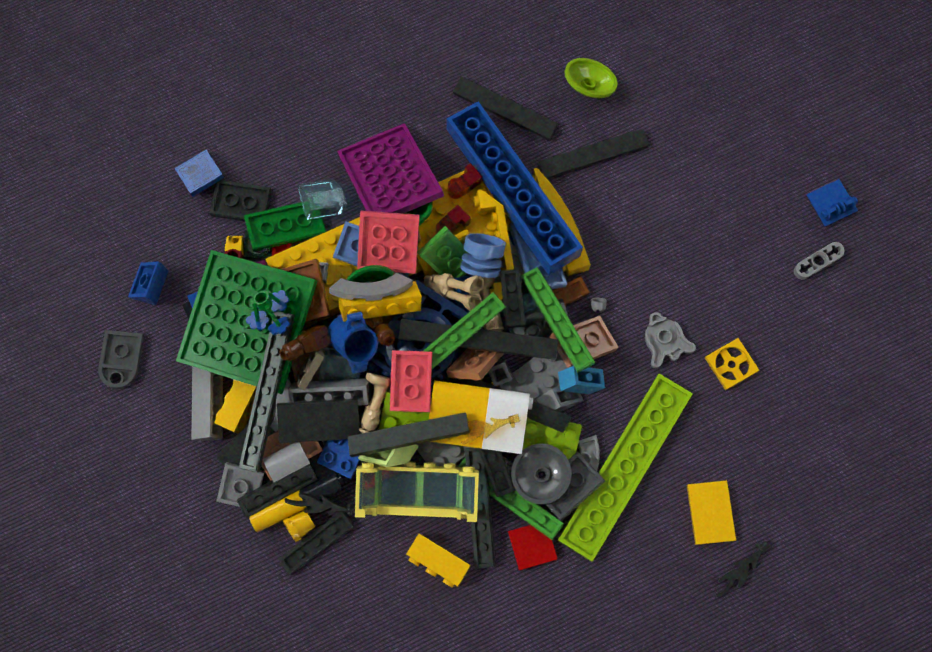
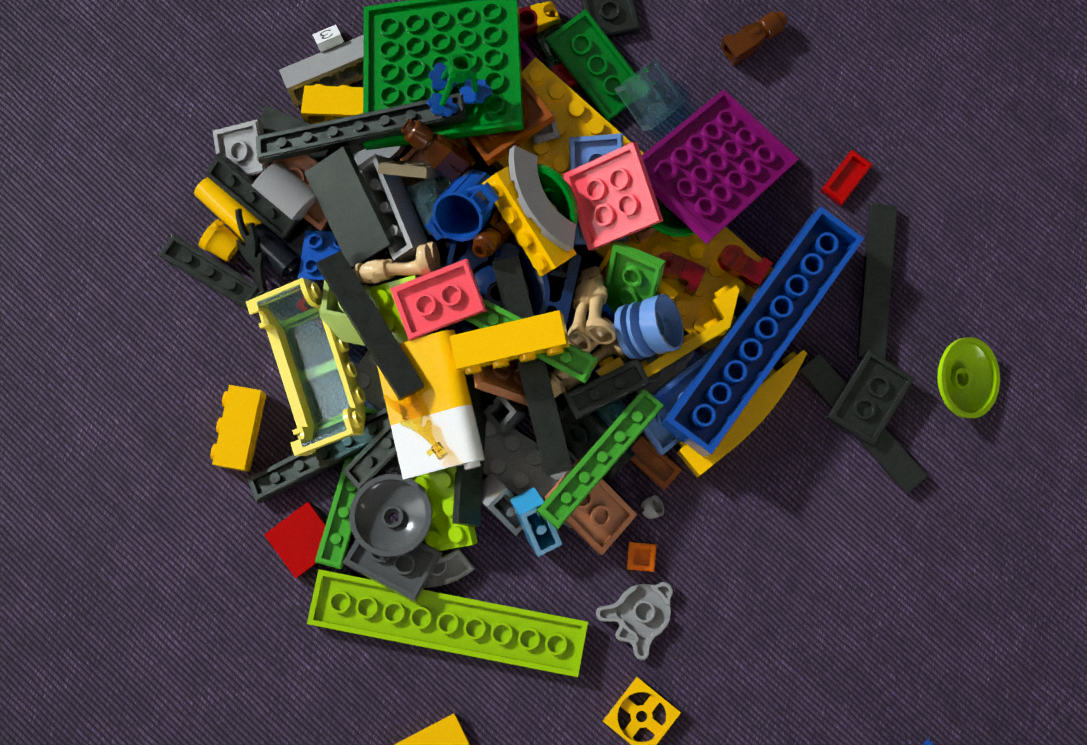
camera: 65 degrees right, 5 degrees up
none -> white tile [312,25,344,52]
none -> yellow brick [450,310,570,375]
none -> orange tile [627,542,656,572]
none -> reddish brown piece [720,11,788,67]
none -> red tile [820,150,873,207]
none -> pearl dark grey tile [826,350,915,447]

